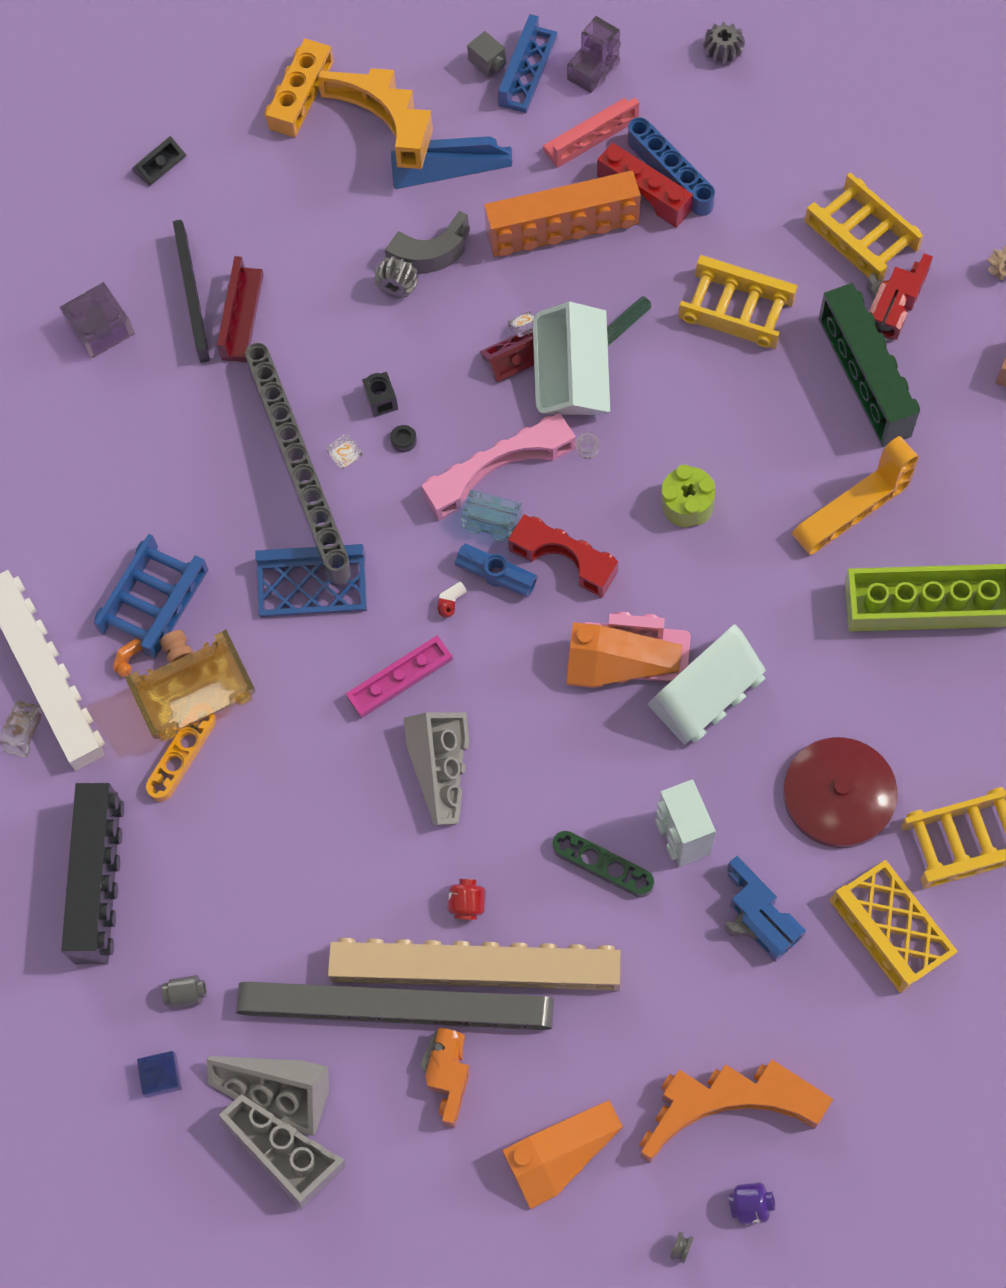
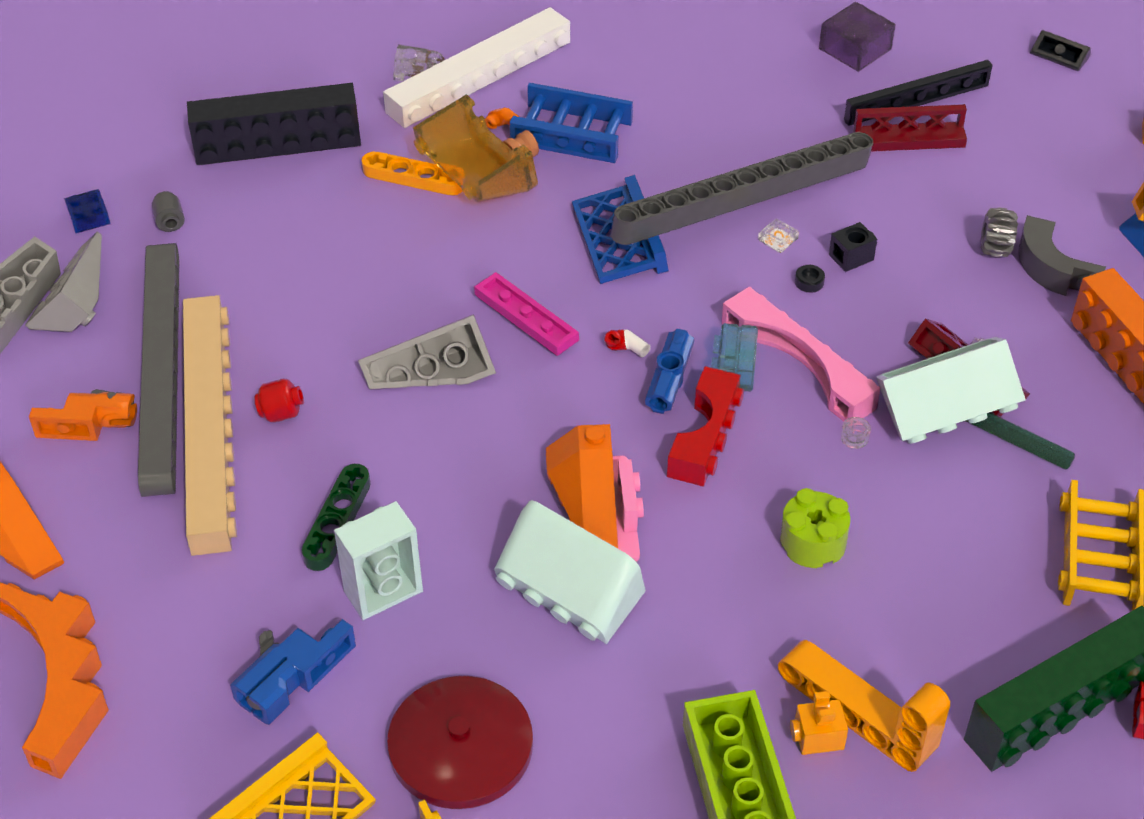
camera: 75 degrees right, 20 degrees down
none -> light orange brick [790,691,848,755]

